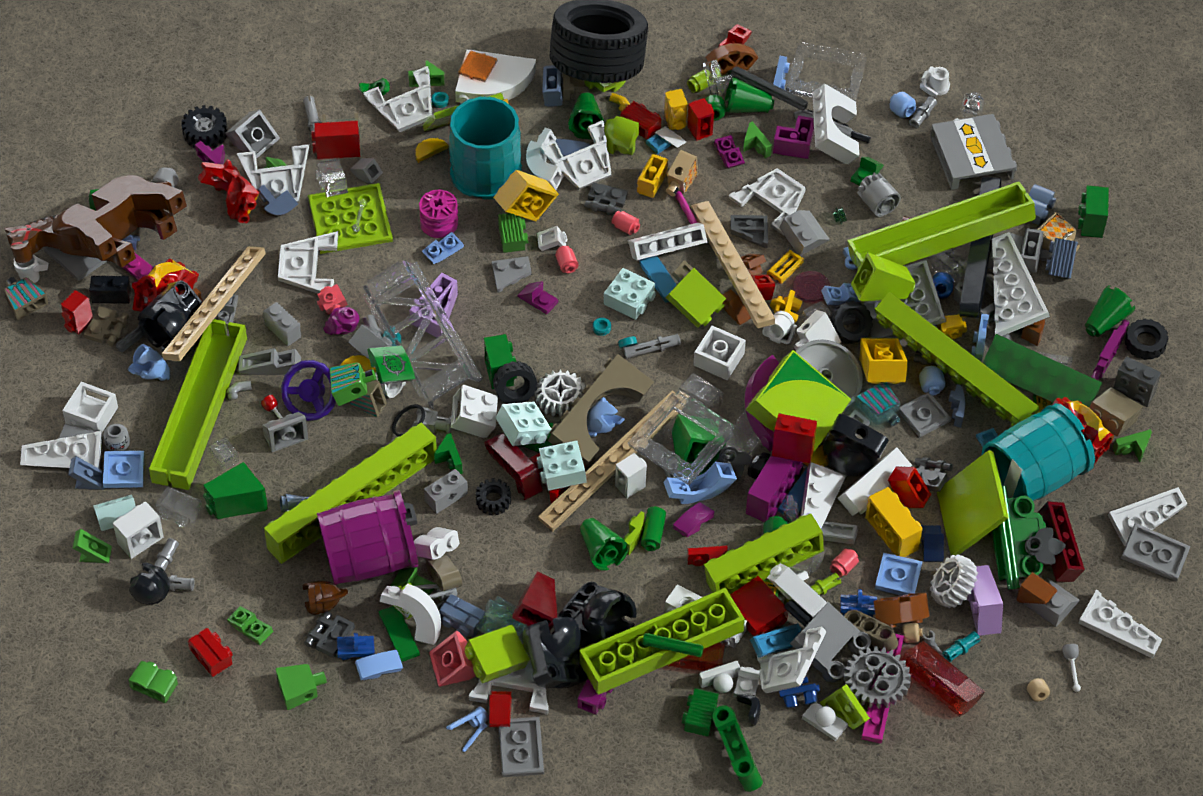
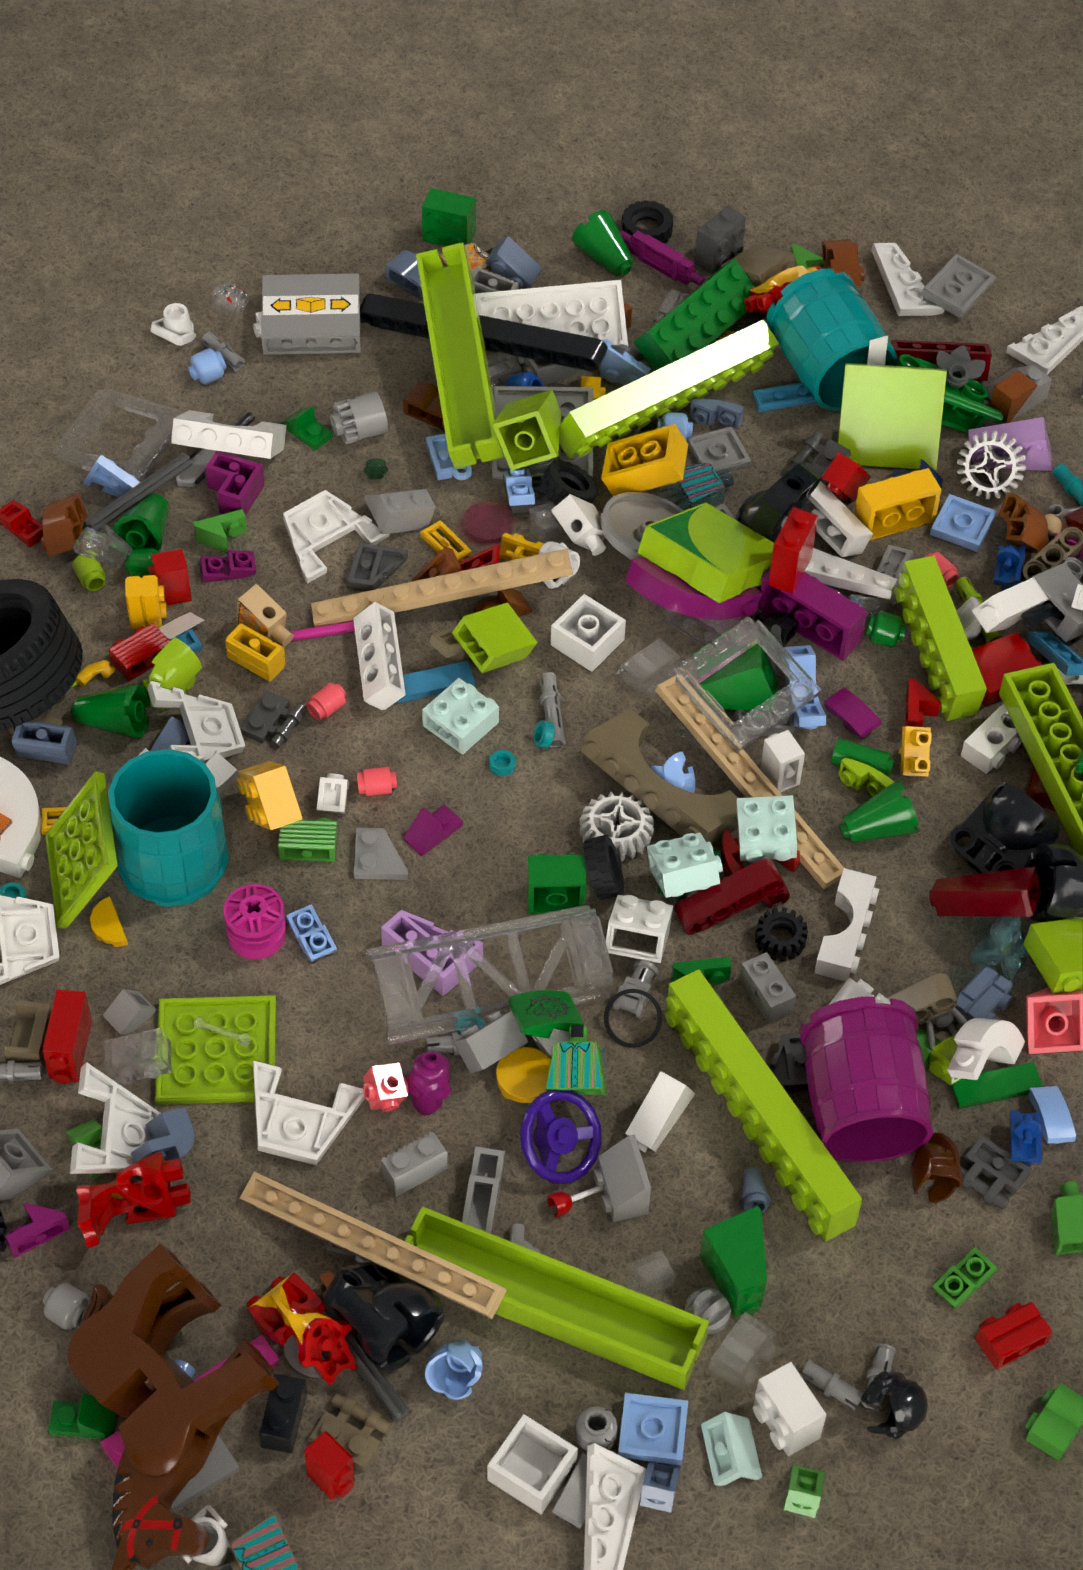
camera: 80 degrees left, 0 degrees up
none -> white slope [625,1071,695,1152]
none -> light grey piece [684,1287,731,1335]
none -> white arch [814,868,879,982]
none -> dark orange brick [821,239,865,286]
none -> yellow hips [898,726,932,777]

